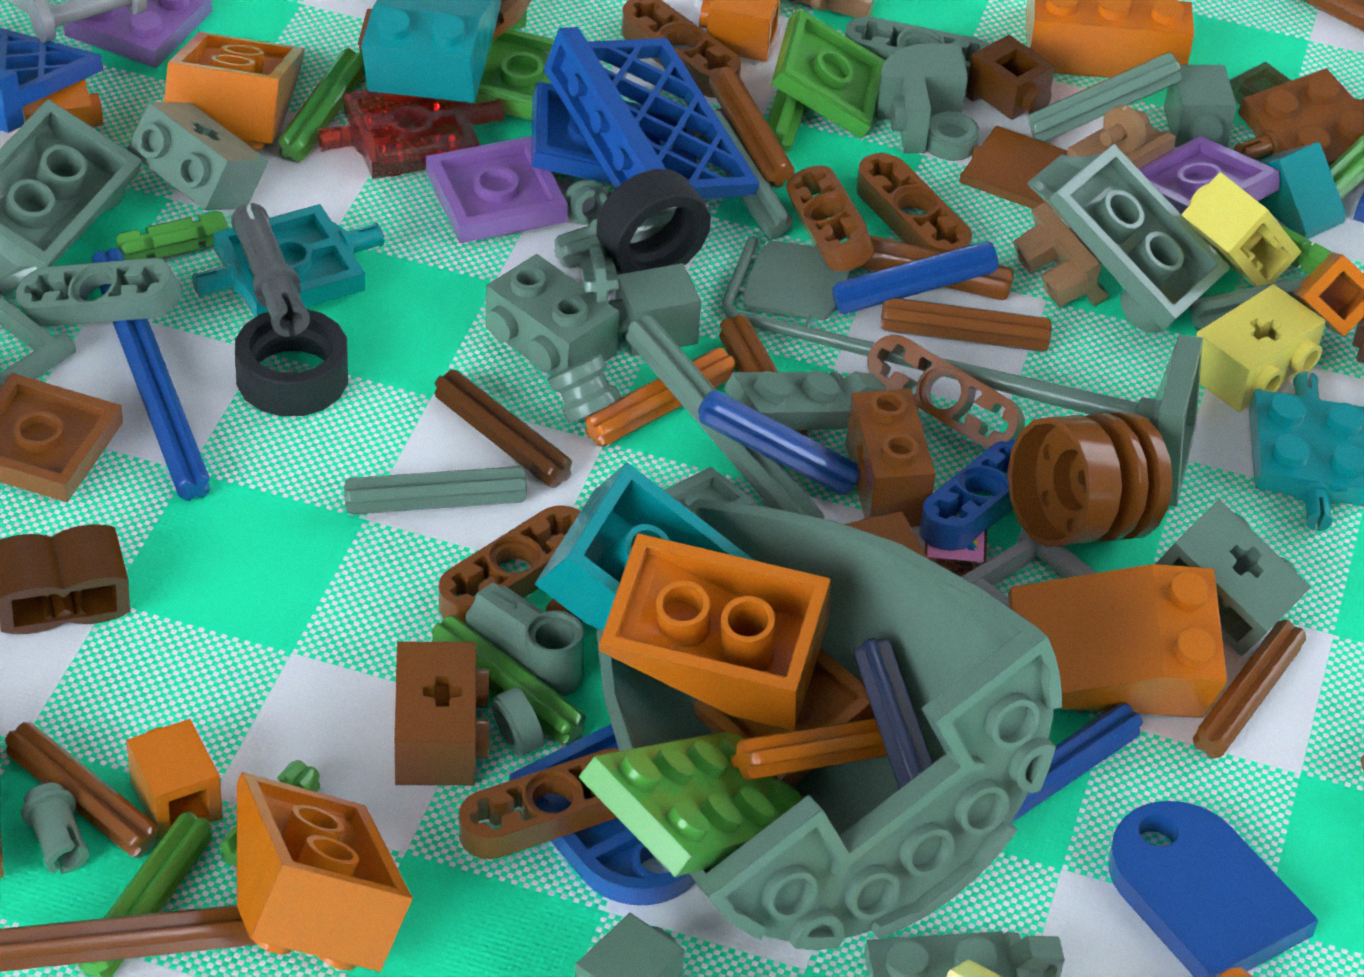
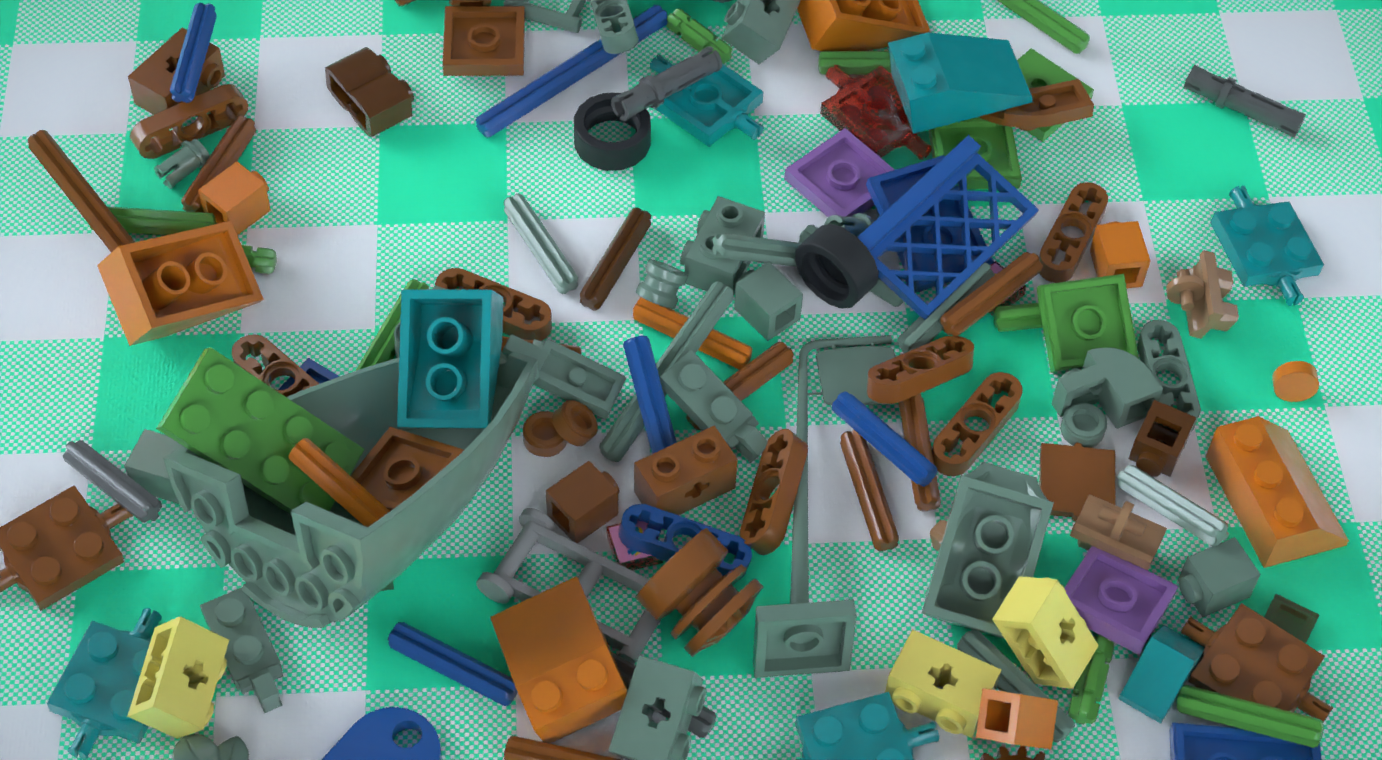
camera: 70 degrees right, 10 degrees up
dark orange brick [394,641,489,786] -> none
sand green tile [492,687,544,756] -> none
orange slope [599,533,831,731] -> none

